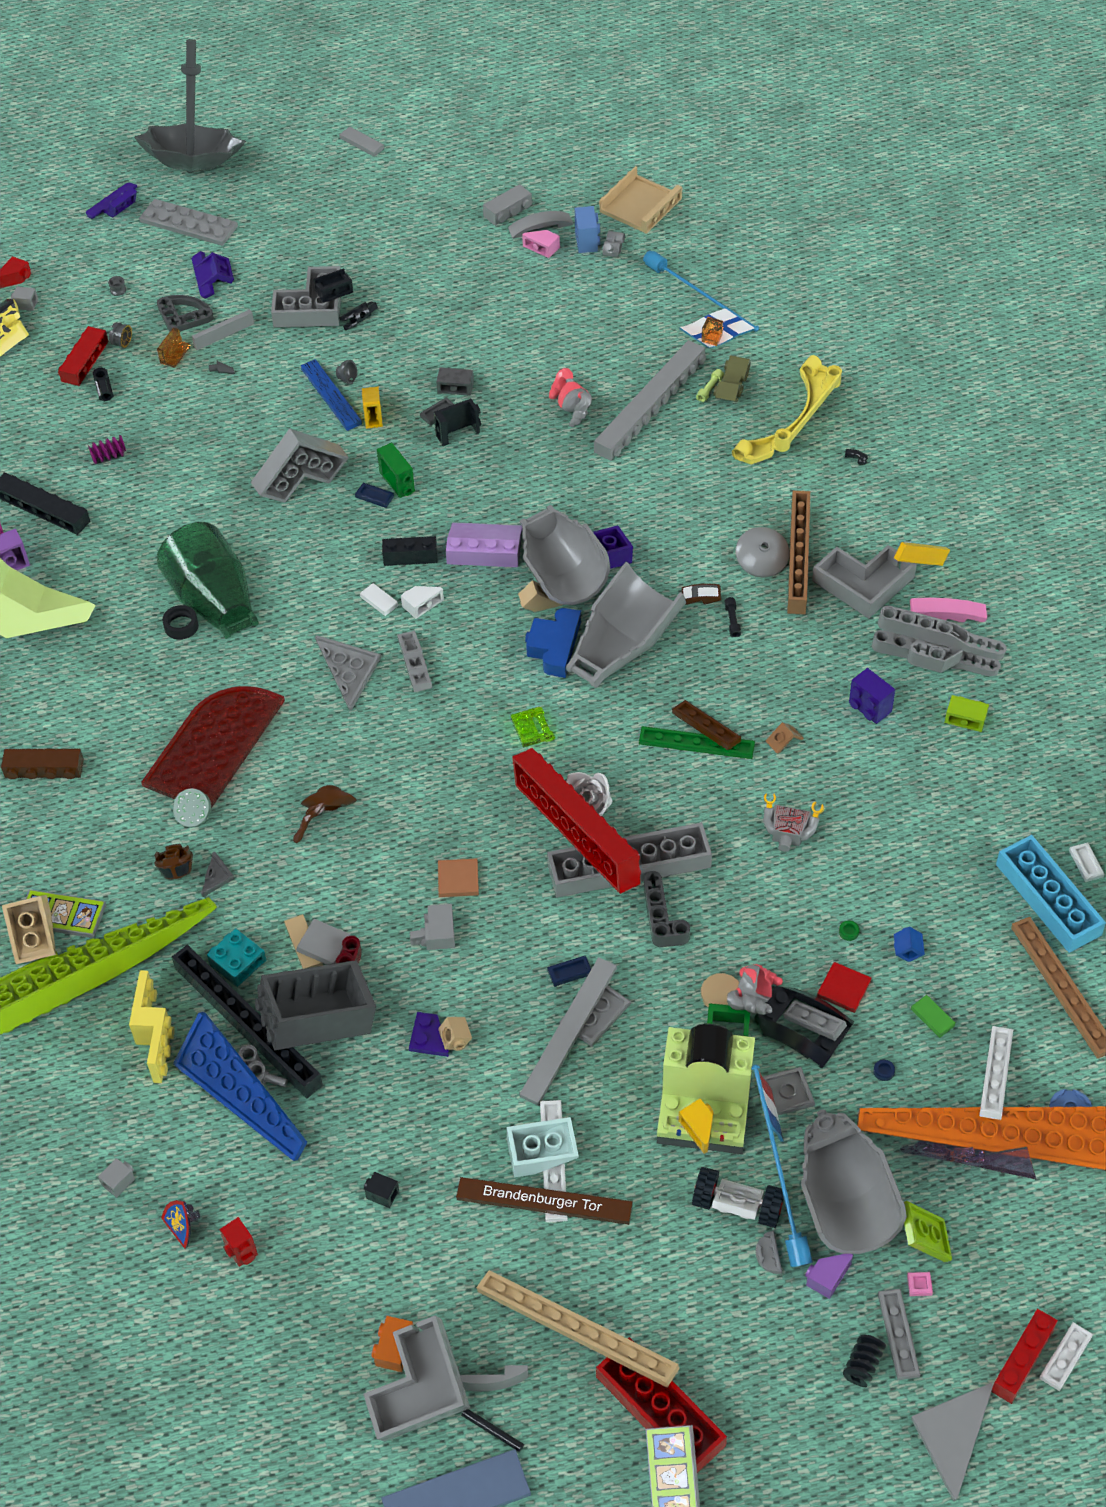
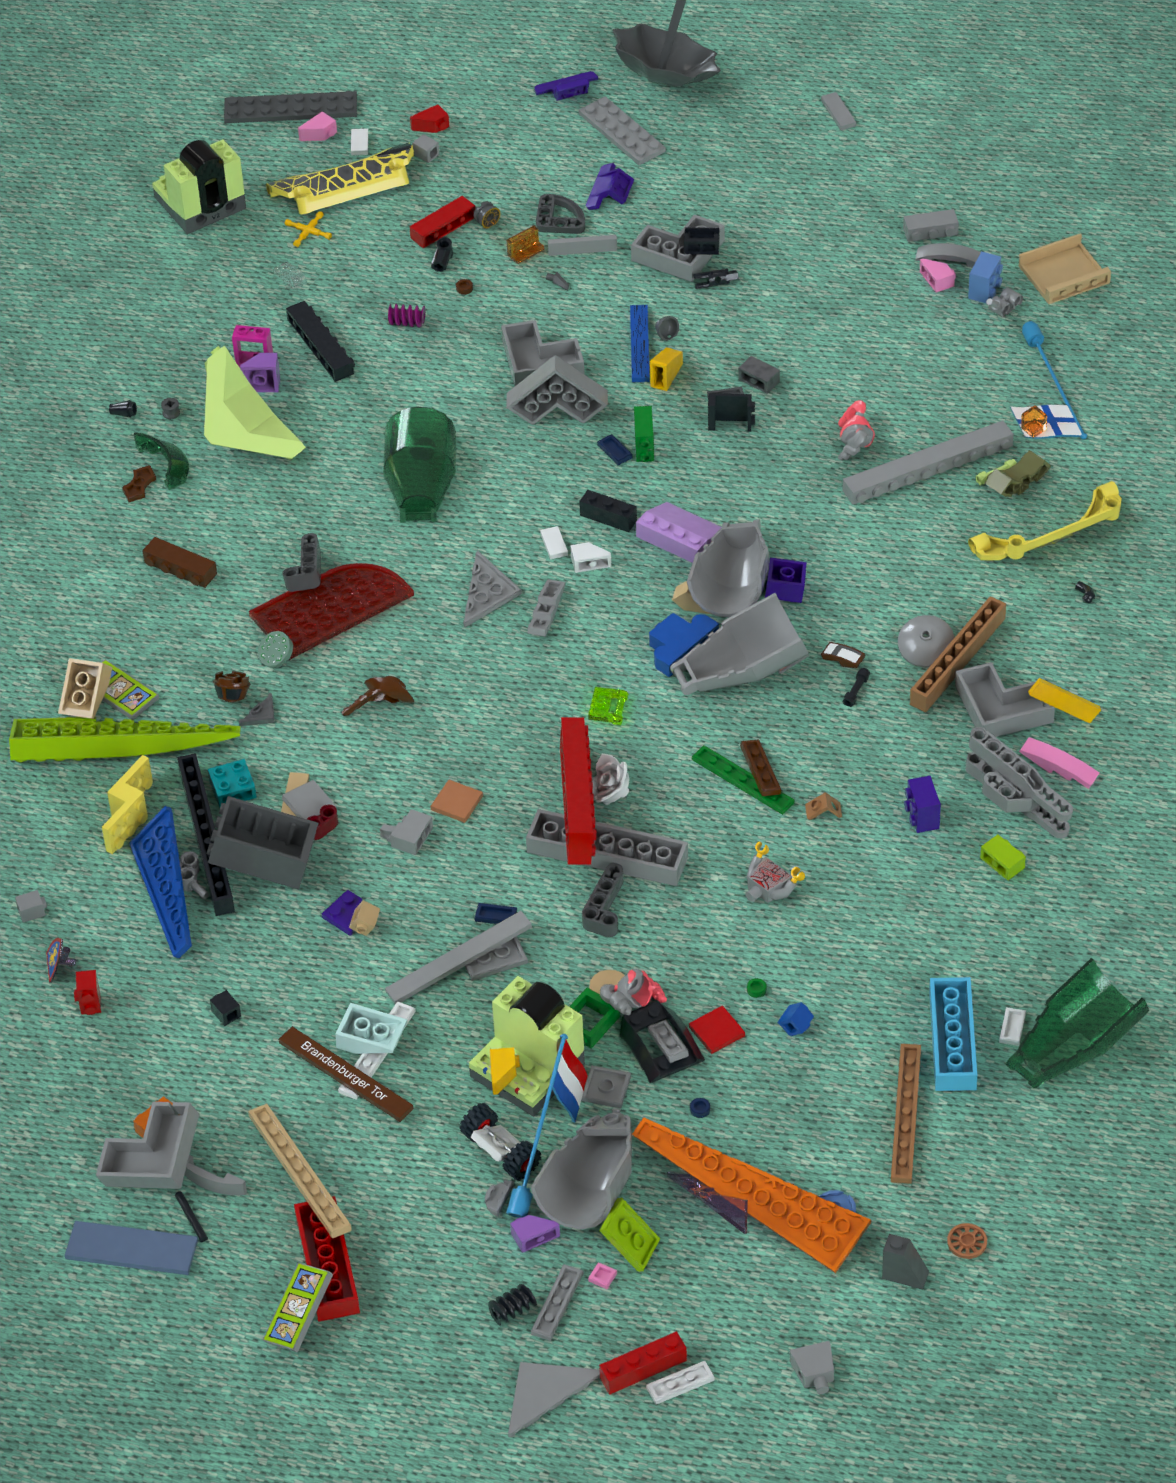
camera: 30 degrees right, 5 degrees down
dark grey wheel [108,276,126,296] -> none
black tyre [162,605,199,640] -> none
bright green tile [911,995,955,1038] -> none
white tile [979,1026,1013,1120] -> none
none -> dark grey beam [282,533,321,592]
none -> reddish brown tile [456,279,473,295]
none -> light grey piece [501,320,585,386]

